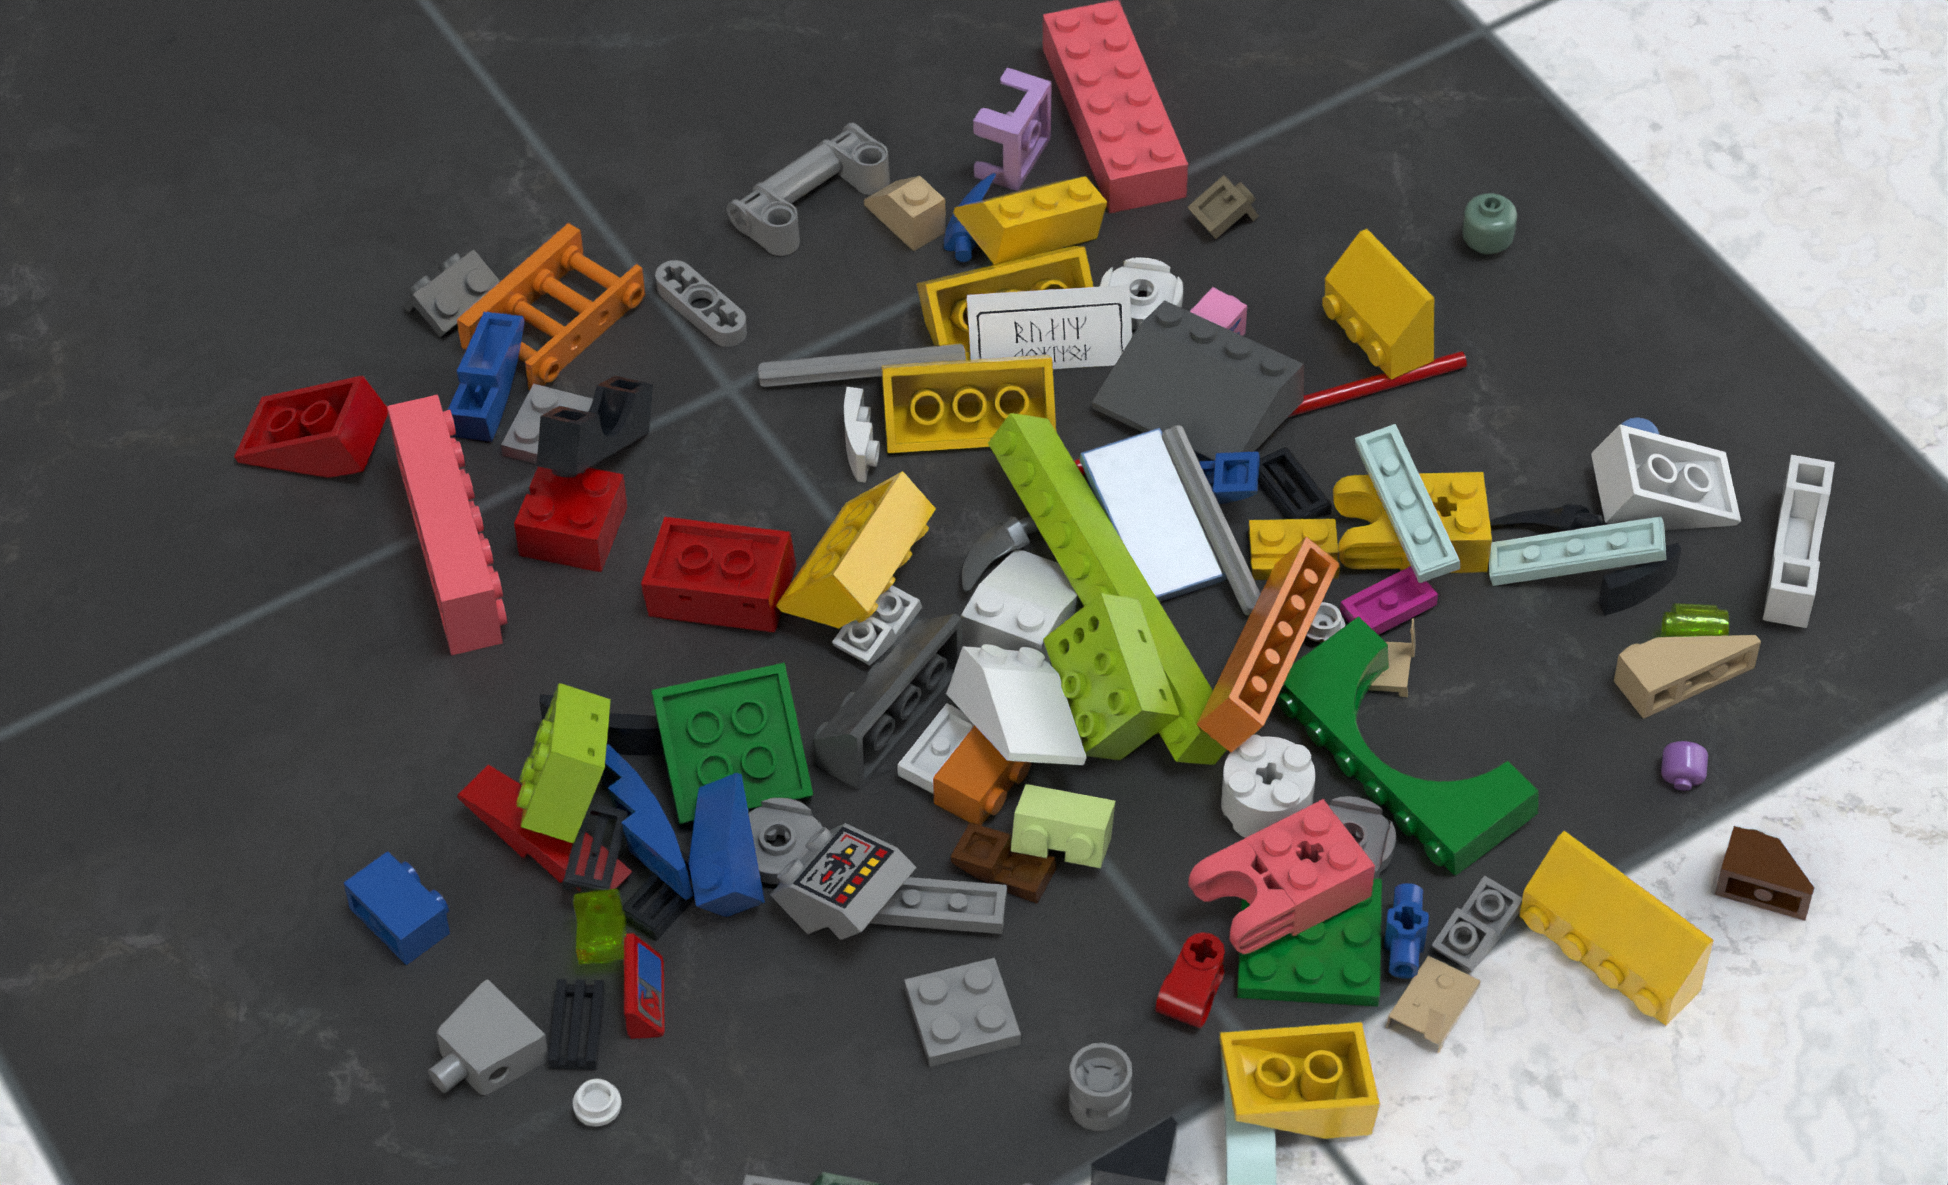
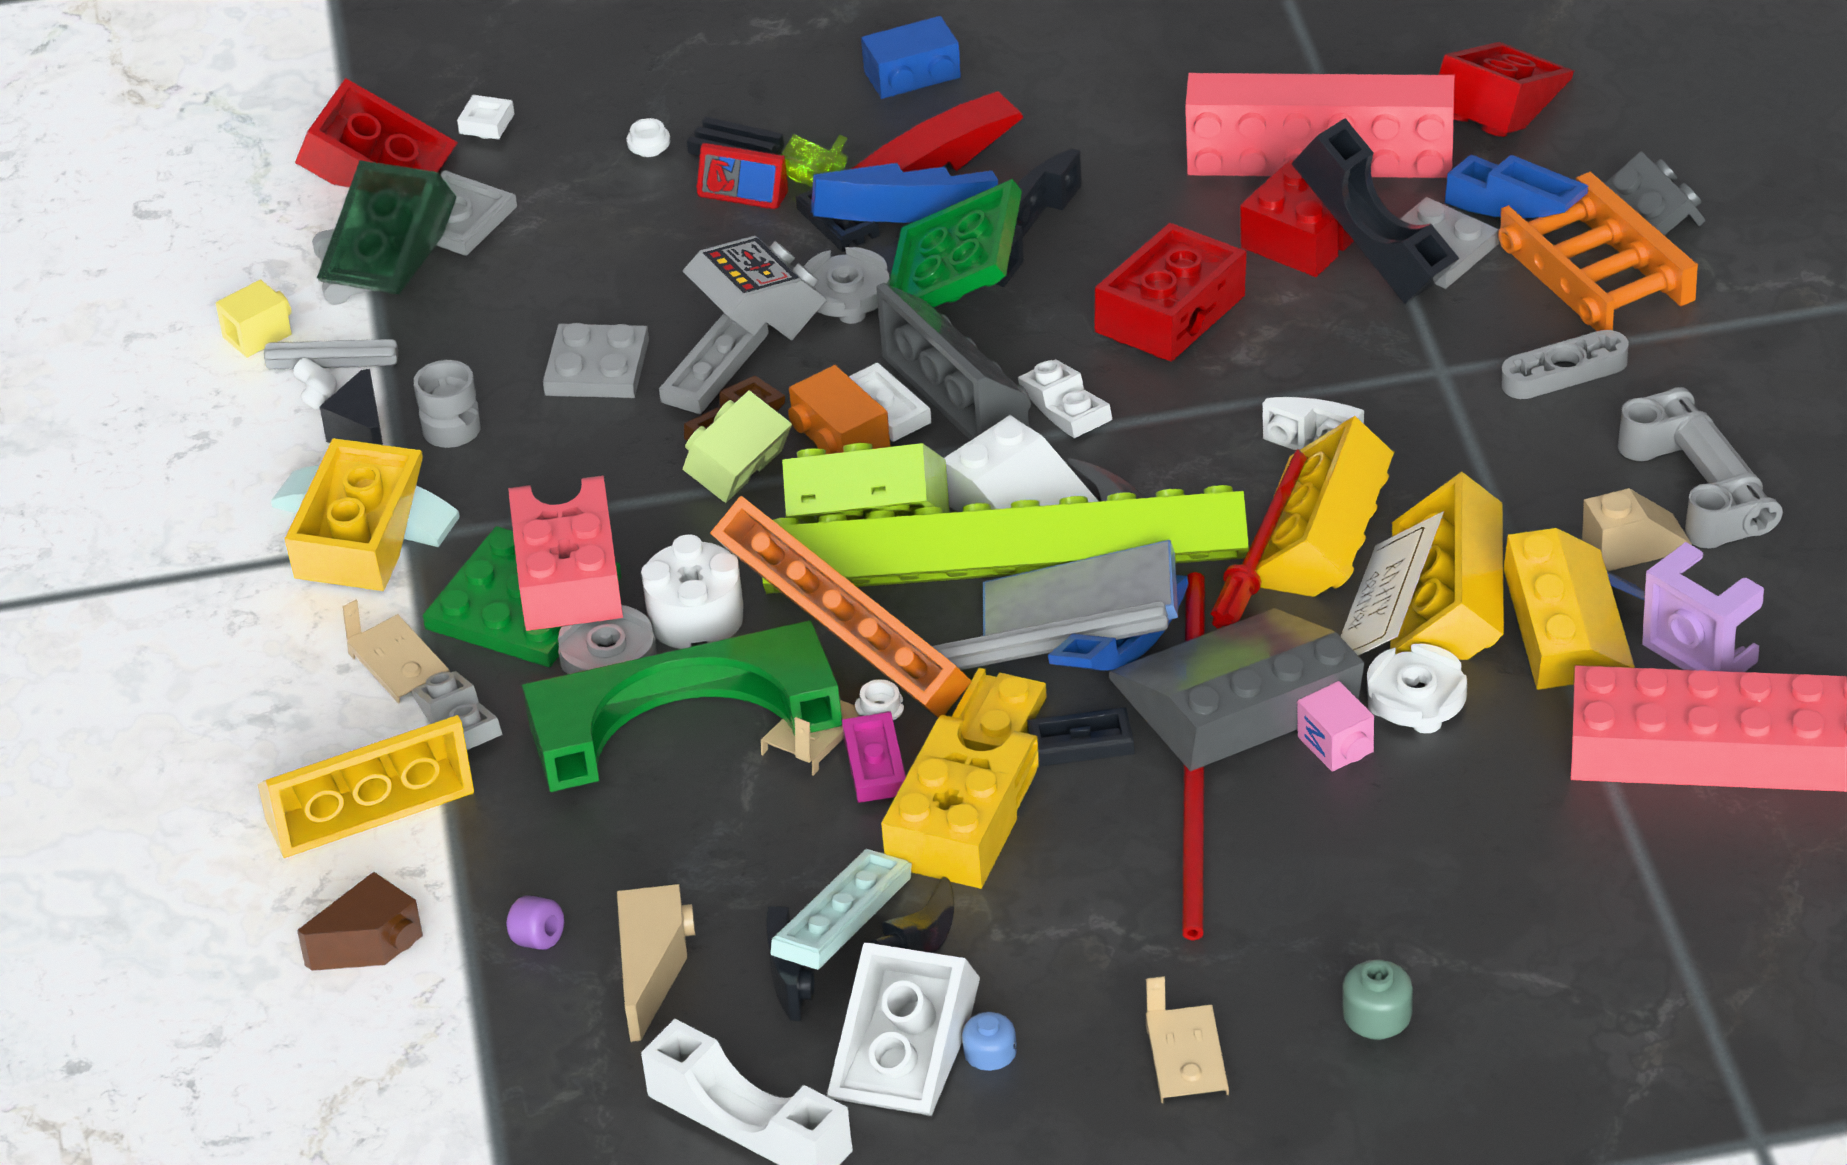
camera: 115 degrees right, 10 degrees down
light grey torso [428,979,549,1095] -> none
lime piece [516,683,611,843] -> none
black tile [562,803,628,899] -> none
blue slope [689,773,765,917] -> none
light grey axle [758,344,966,387] -> none
yellow slope [776,471,936,628] -> none
white slope [946,644,1087,765] -> none
red piece [1155,932,1225,1028] -> none
dark tan bracket [1187,175,1259,239] -> none
yellow slope [1322,229,1434,379] -> none
light aqua tile [1355,424,1460,583] -> none
blue axle [1384,883,1429,978] -> none
clear neon green brick [1662,603,1729,637] -> none
none -> tan piece [1146,977,1229,1103]
none -> red piece [1210,449,1308,629]

